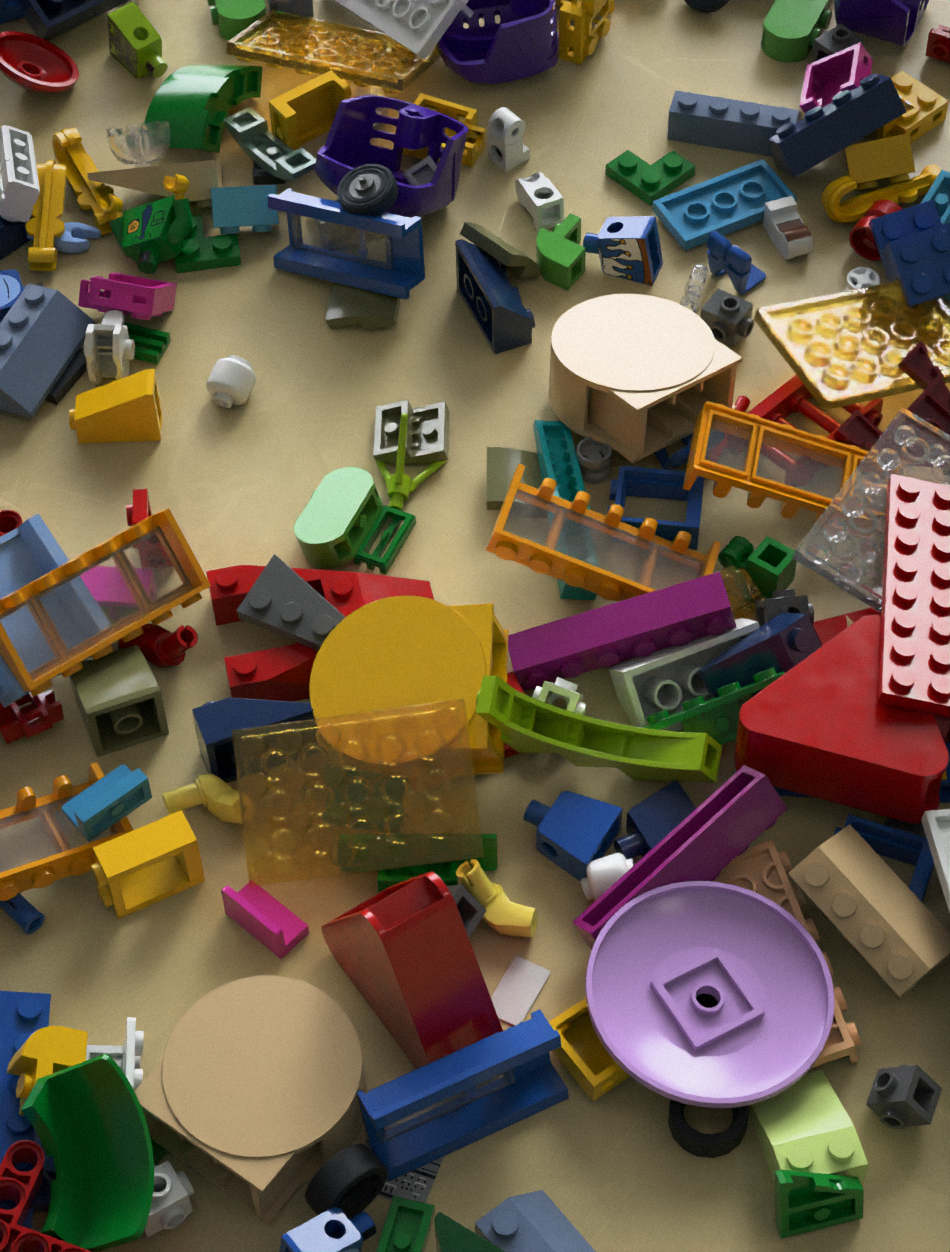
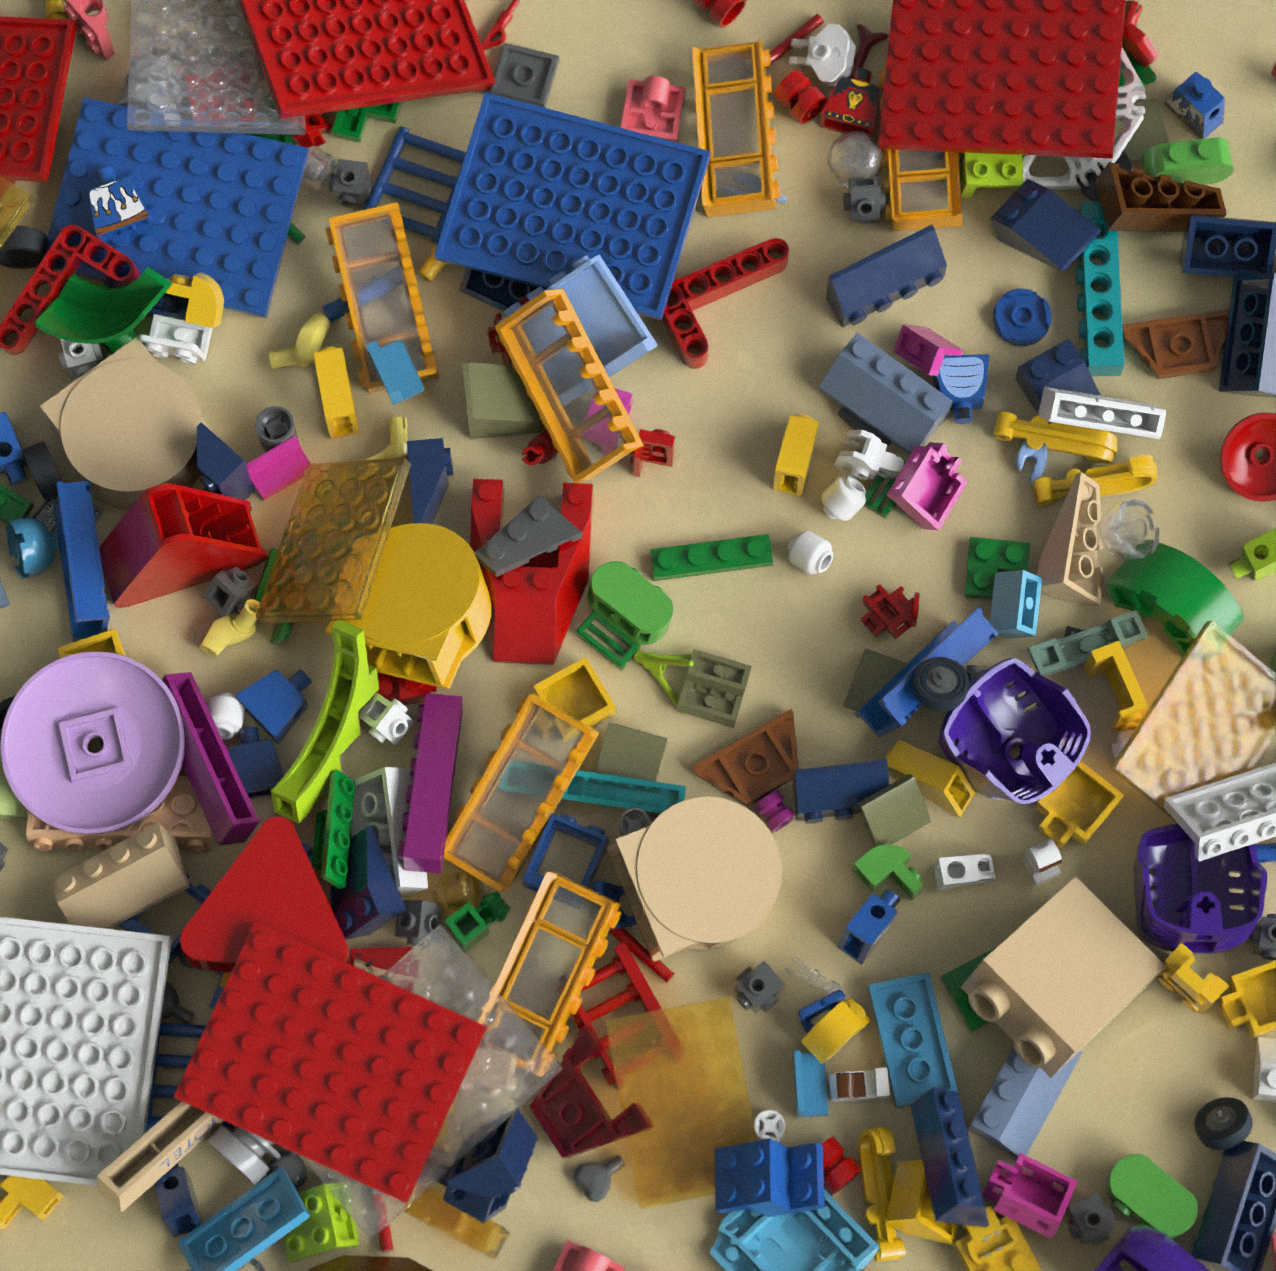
camera: 105 degrees right, 20 degrees up
green torso [97,174,193,274] -> none
light grey tile [403,156,437,186] -> none
white sticker [491,956,551,1026] -> none
none -> dark azure cylinder [6,517,58,579]
none -> dark blue slope [197,422,255,500]
none -> dark grey wheel [255,406,298,452]
none -> light yellow arm [269,314,330,369]
none -> yellow piece [533,657,617,743]
none -> green plate [650,534,773,581]
none -> dark orange wing [691,709,799,807]
none -> magenta wheel [754,791,796,833]
none -> dark azure panel [792,1049,829,1118]
none -> yellow brick [801,998,872,1064]
none -> white head [822,476,866,521]
none -> red piece [861,584,920,640]
none -> yellow slope [885,739,976,818]
none -> tan brick [961,877,1166,1078]

